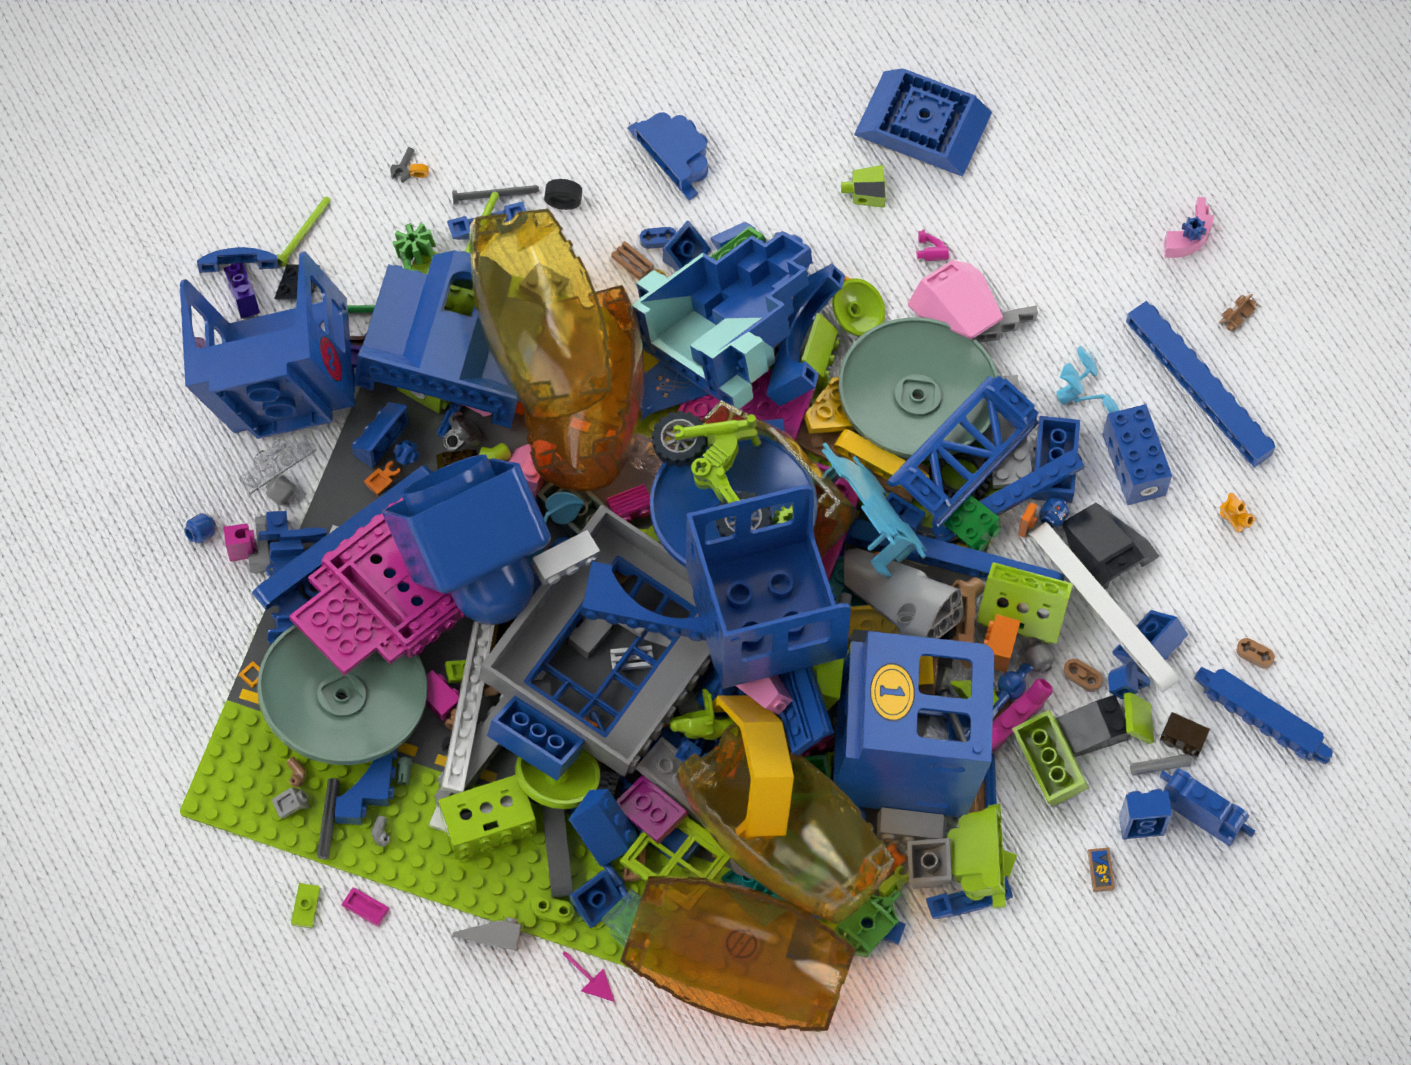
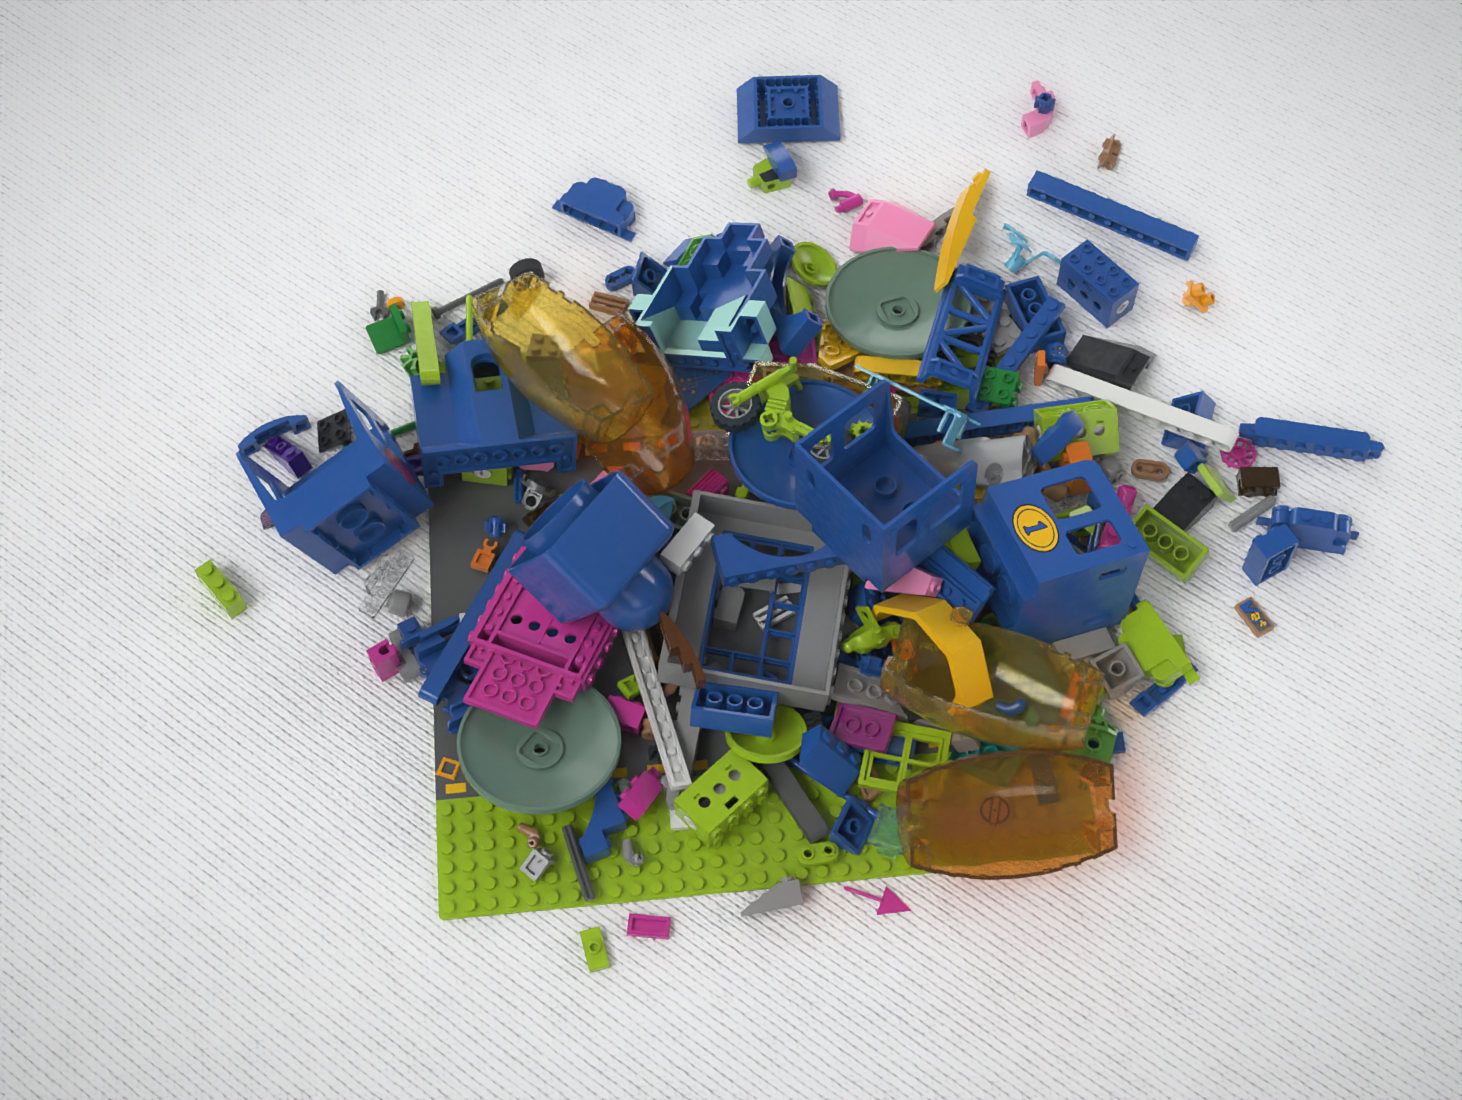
camera: 20 degrees left, 5 degrees down
blue head [184,513,216,544] -> none
lime bar [277,196,330,267] -> none
blue slope [352,402,409,469] -> none
medium nougat beam [1236,638,1275,669] -> none
none -> lime brick [194,559,248,619]
none -> green bracket [366,303,411,354]
none -> lime beam [411,301,440,386]
none -> dark pink hinge [617,766,662,821]
none -> reddish brown slope [659,611,706,690]
none -> blue slope [763,141,797,182]
none -> yellow slope [934,168,991,293]
none -> clear yellow tile [950,607,973,627]
none -> blue arm [995,699,1027,717]
none -> blue slope [1030,410,1084,466]
none -> dark pink wheel [1220,438,1256,469]

